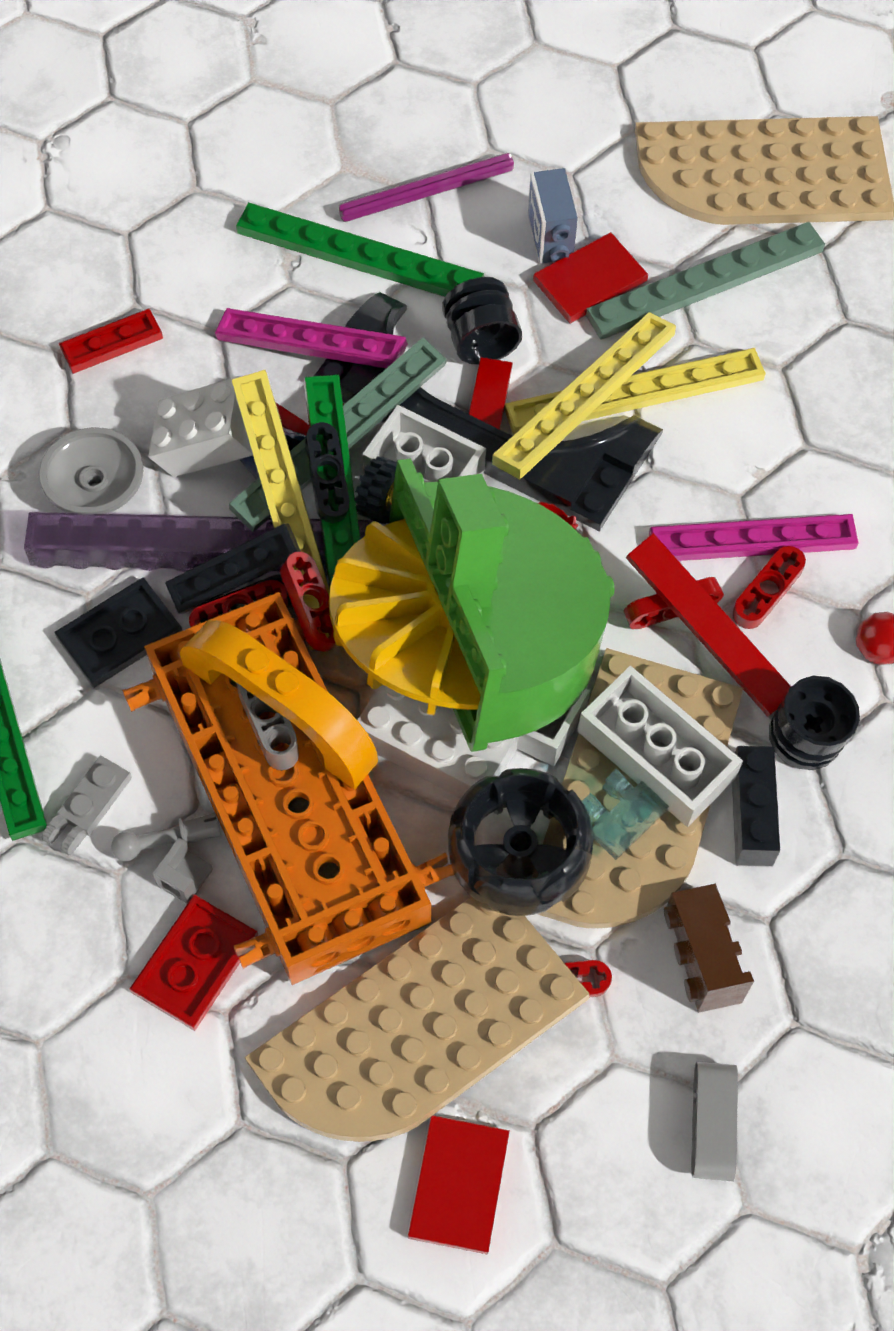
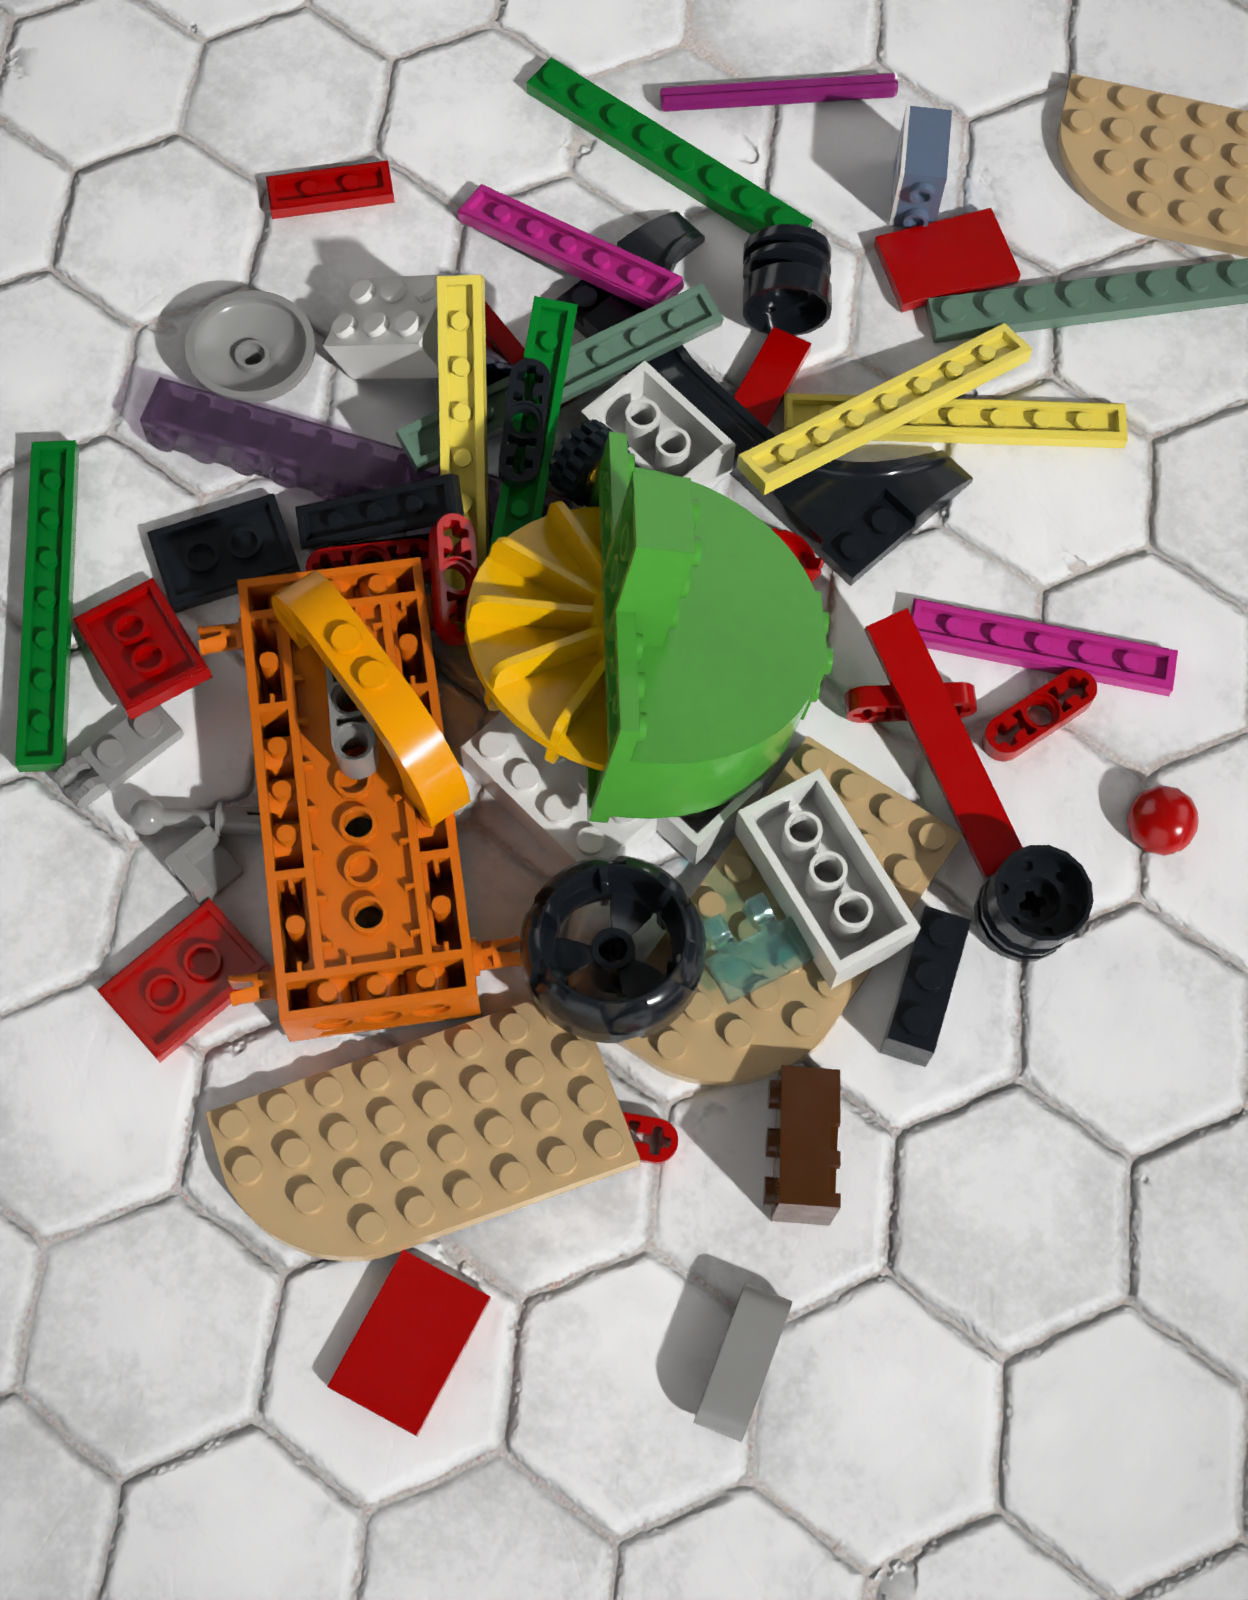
camera: 15 degrees right, 5 degrees up
none -> red tile [73,578,213,720]

